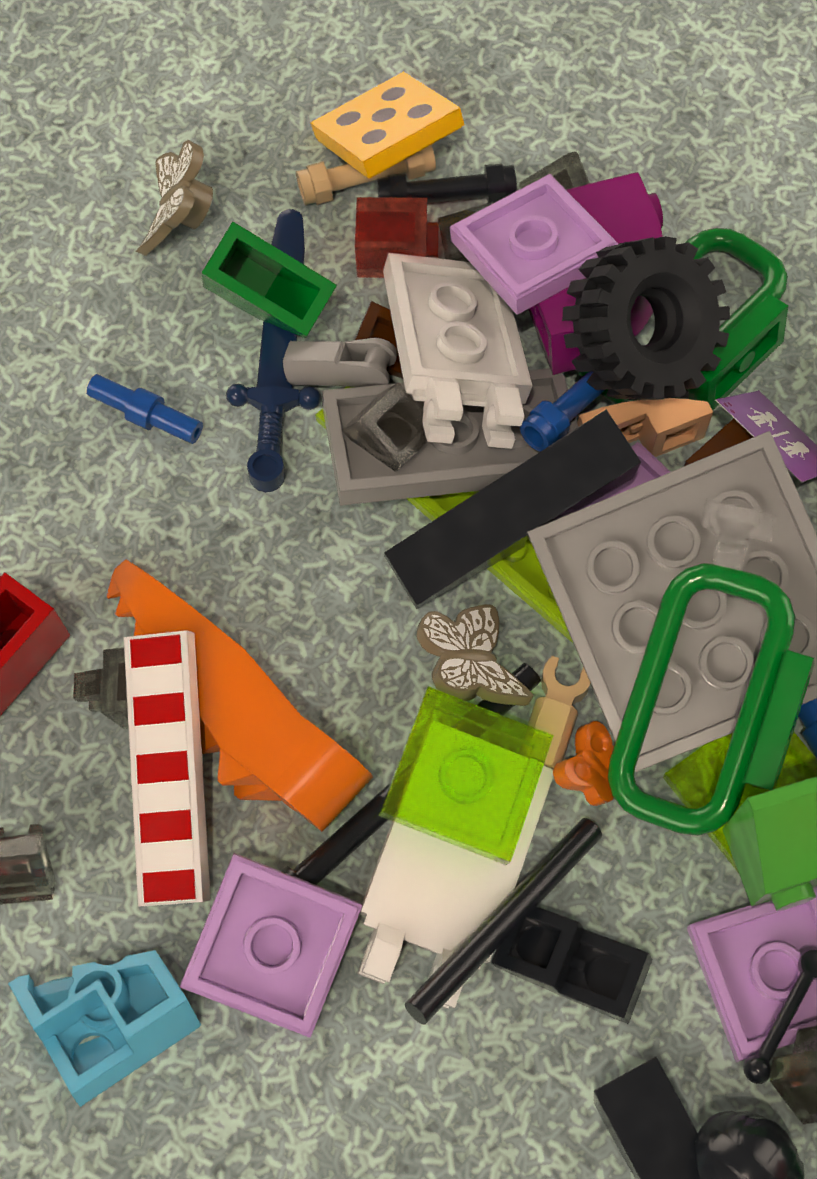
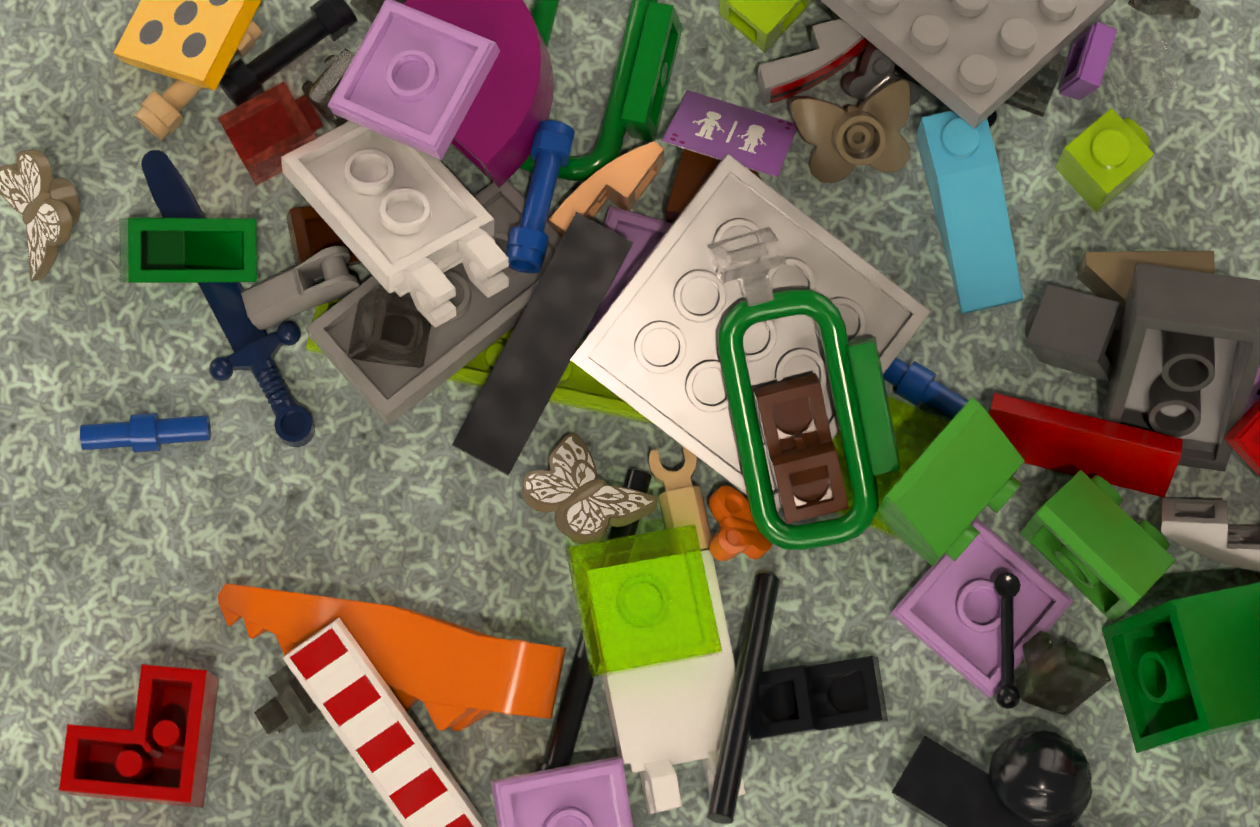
camera: 30 degrees left, 10 degrees up
black tyre [562,236,730,400] -> none
none -> reddish brown slope [753,373,849,524]

